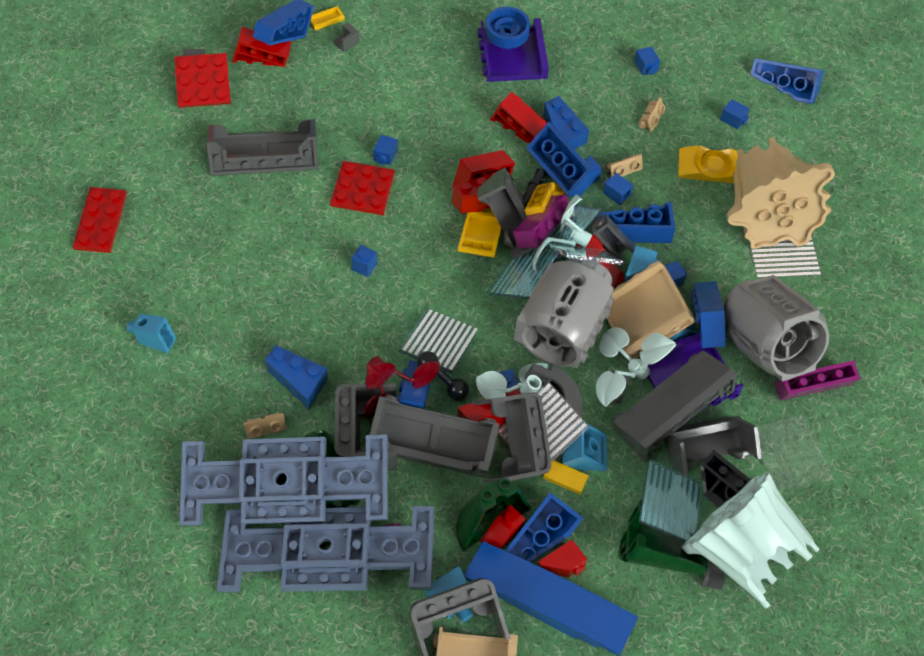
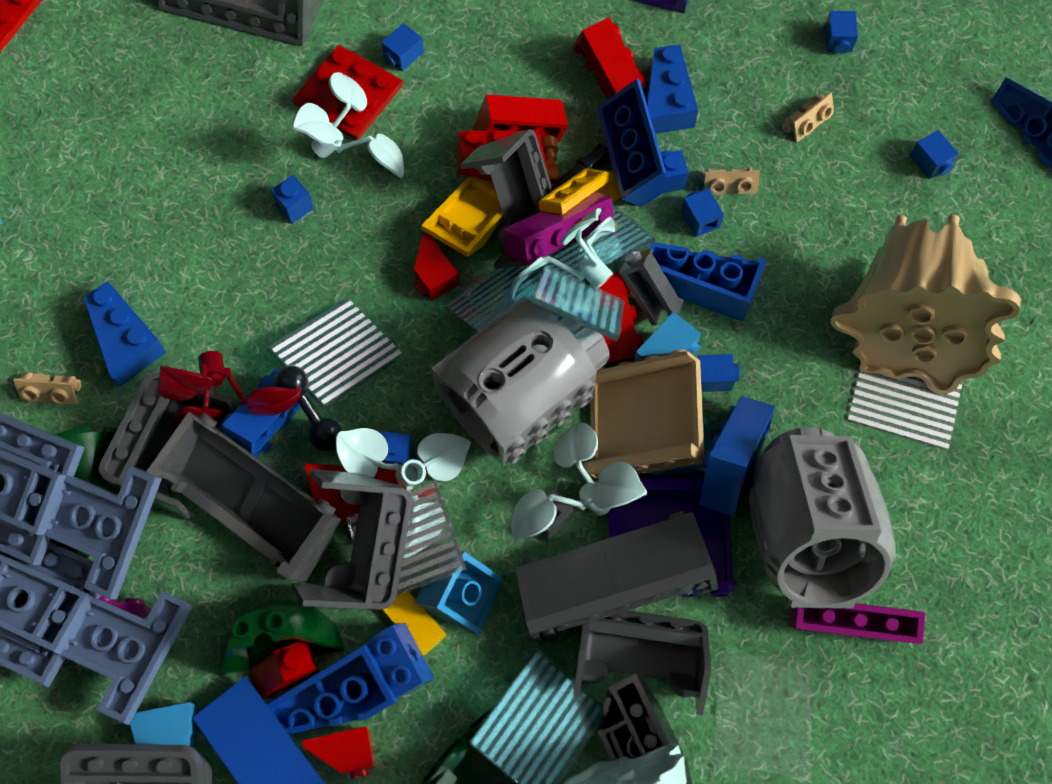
camera: 25 degrees right, 10 degrees up
dark grey arch [525,364,583,425] -> none
yellow slope [678,145,738,183] -> none
none -> light aqua plant [292,72,404,178]
none -> blue brick [367,623,435,698]
none -> red slope [414,233,459,302]

